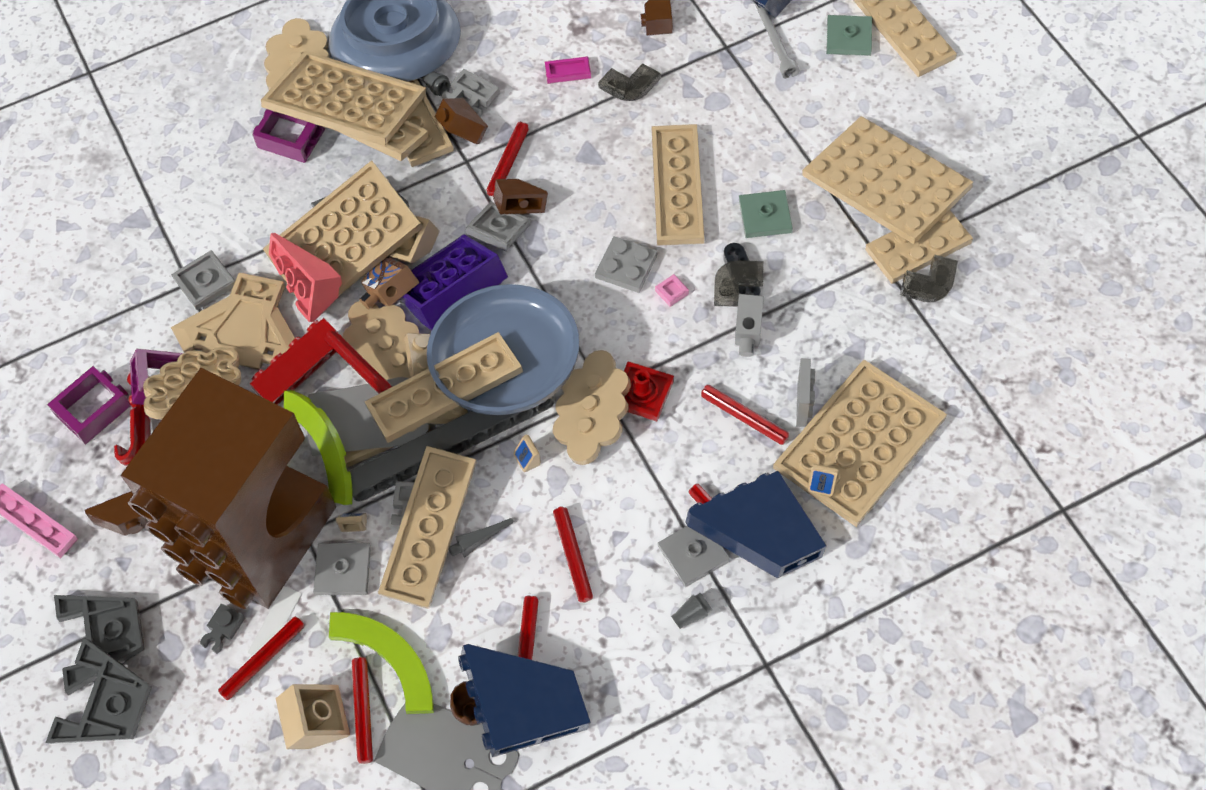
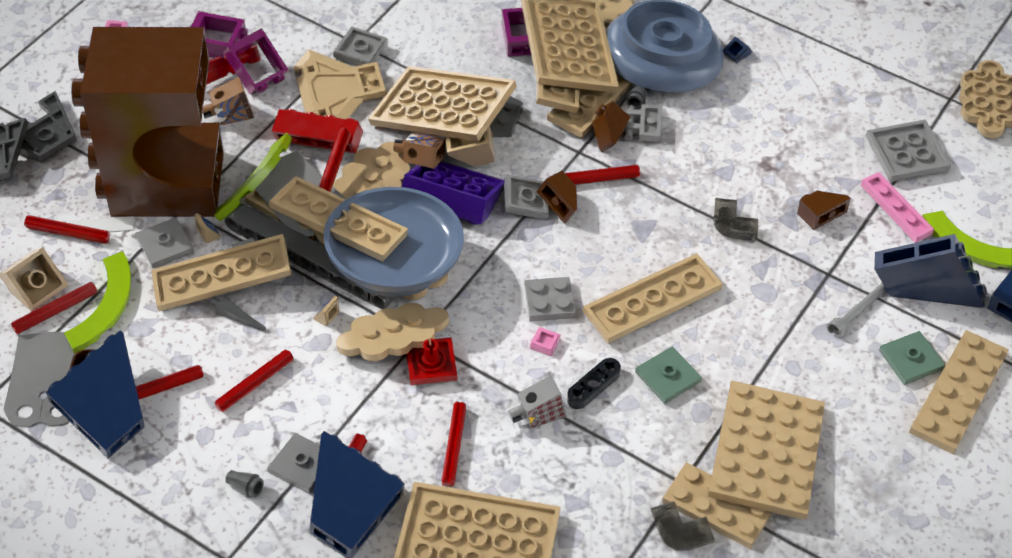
camera: 55 degrees right, 10 degrees down
tan plate [143,347,241,419] -> none
dark grey plate [200,603,245,654] -> none
coral wedge [269,233,342,322] -> none
dark pink tile [545,56,591,84] -> none
clear smoke plate [714,261,764,307] -> none
light grey plate [796,358,815,427] -> none
slope [807,464,838,497] -> none

